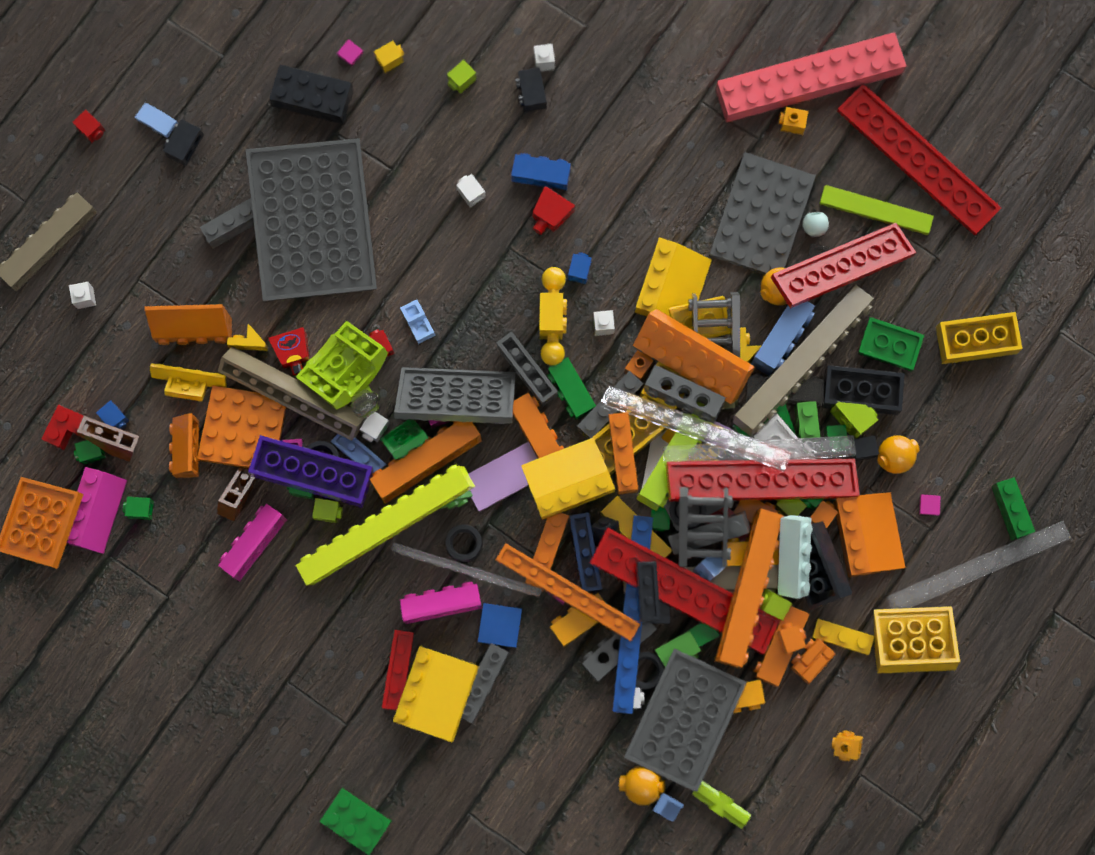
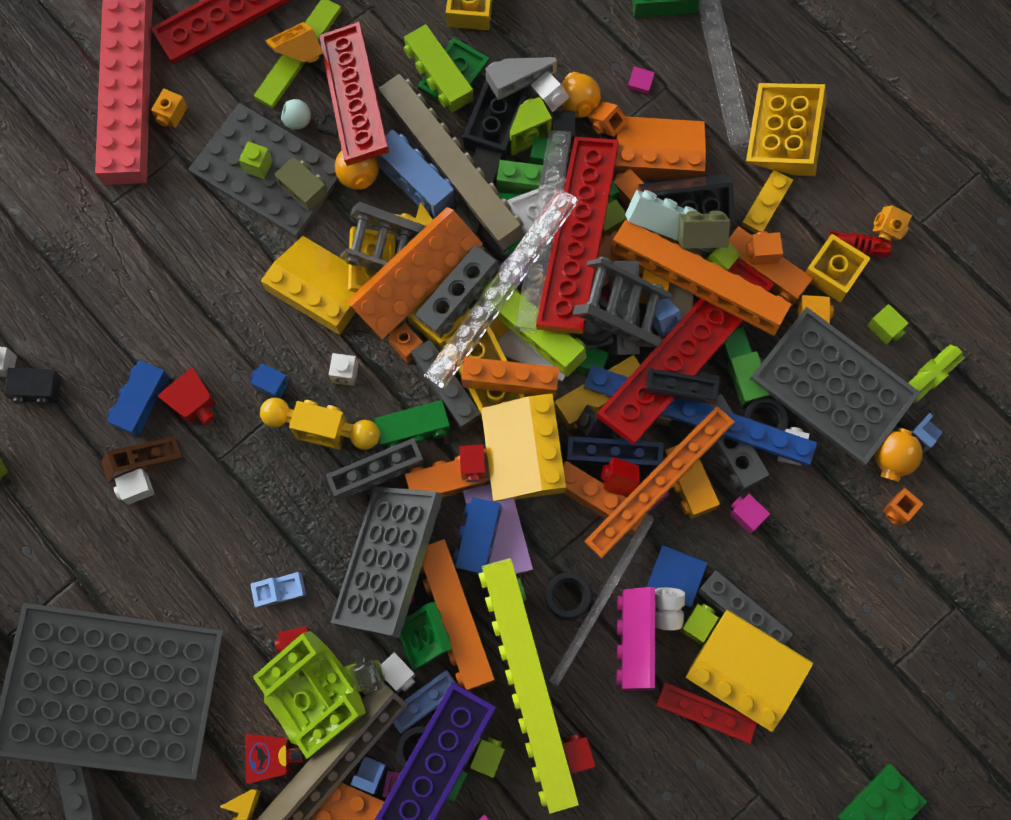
camera: 75 degrees left, 5 degrees down
orange brick [791,638,835,684] -> none
none -> reddish brown slope [101,436,182,483]
none -> lime brick [239,141,273,179]
none -> light orange slope [265,22,324,63]
none -> olive brick [274,157,328,212]
none -> medium blue panel [351,757,388,794]
none -> lime brick [403,24,474,113]
none -> blue brick [453,497,503,575]
none -> red brick [459,445,486,482]
none -> light grey slope [485,57,557,100]
none -> white brick [531,71,570,112]
none -> red brick [562,734,595,774]
none -> orange brick [588,102,628,137]
none -> red brick [601,457,640,497]
none -> white wheel [655,587,685,630]
none -> olive brick [678,211,730,248]
none -> lime brick [680,604,719,645]
none -> dark pink brick [729,494,770,534]
none -> yellow brick [805,234,871,303]
none -> red hinge [827,230,892,258]
none -> lime brick [867,304,909,345]
none -> orange brick [882,488,923,526]

